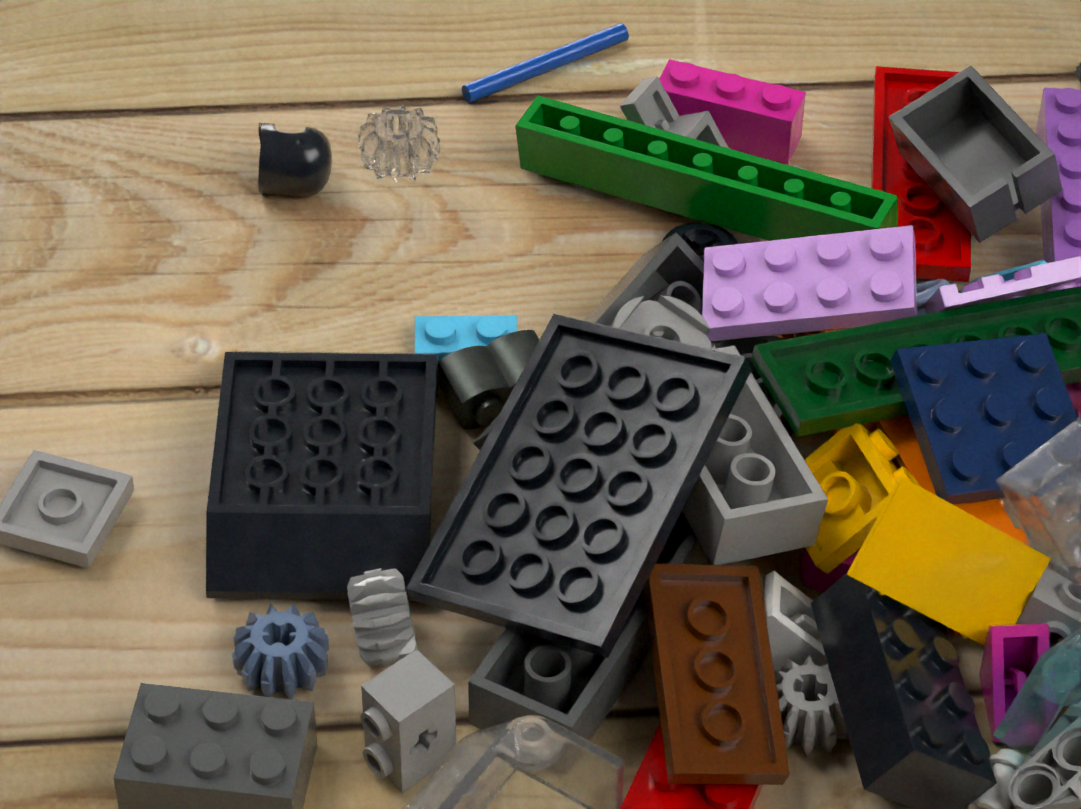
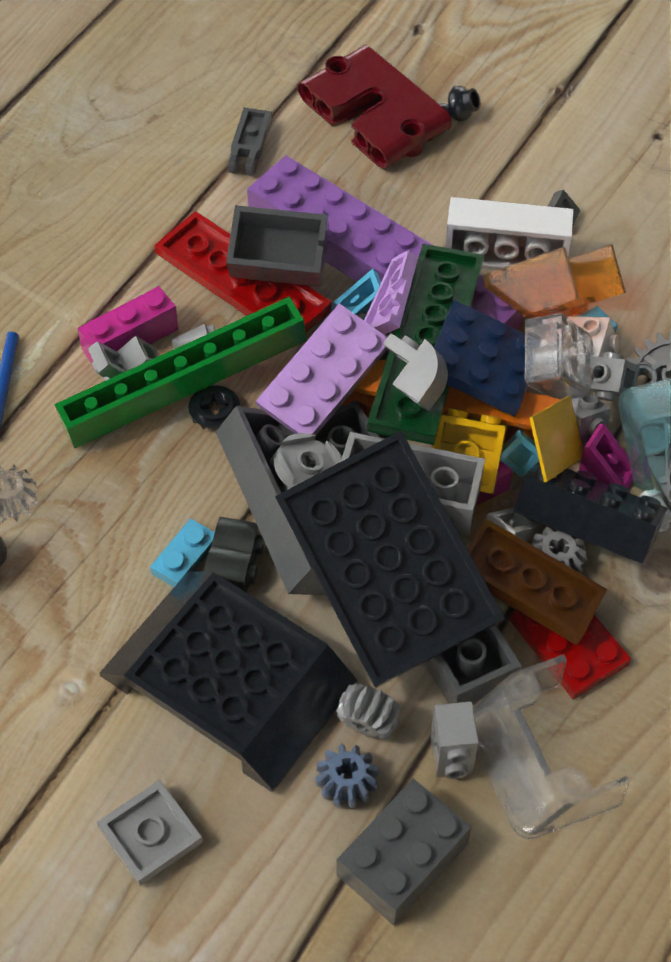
camera: 55 degrees left, 10 degrees up
none -> light grey brick [383,333,448,411]

